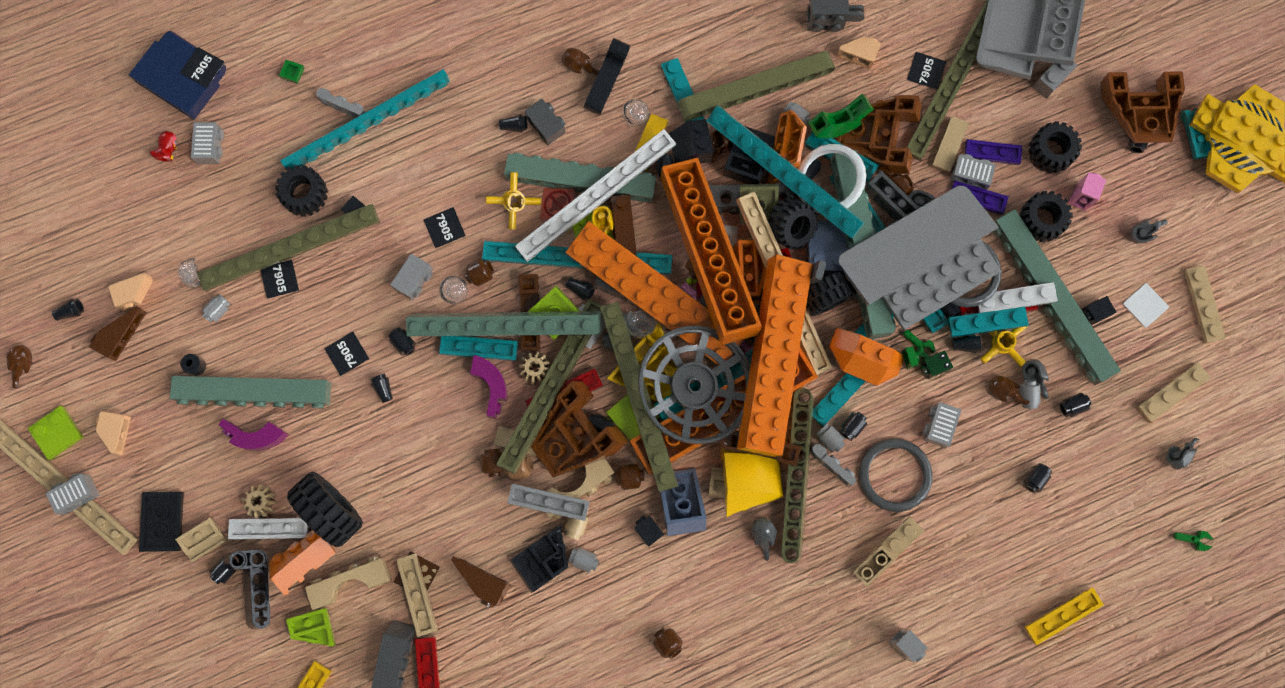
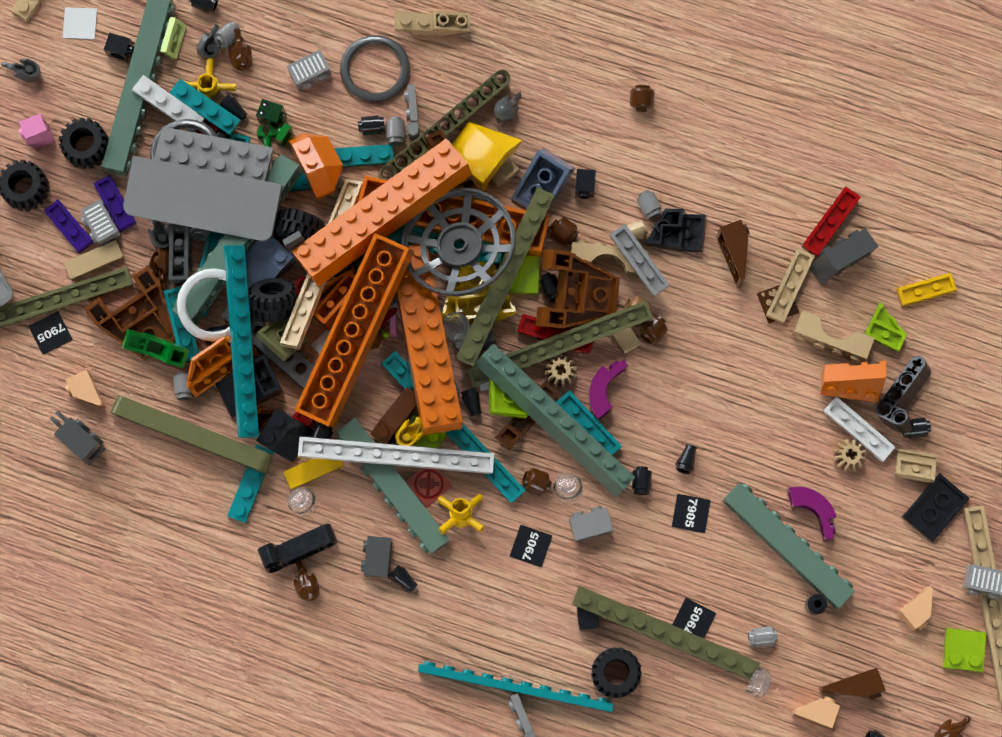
camera: 135 degrees left, 0 degrees up
black tyre [287,472,363,547] -> none
none -> yellowish green tile [160,17,187,59]

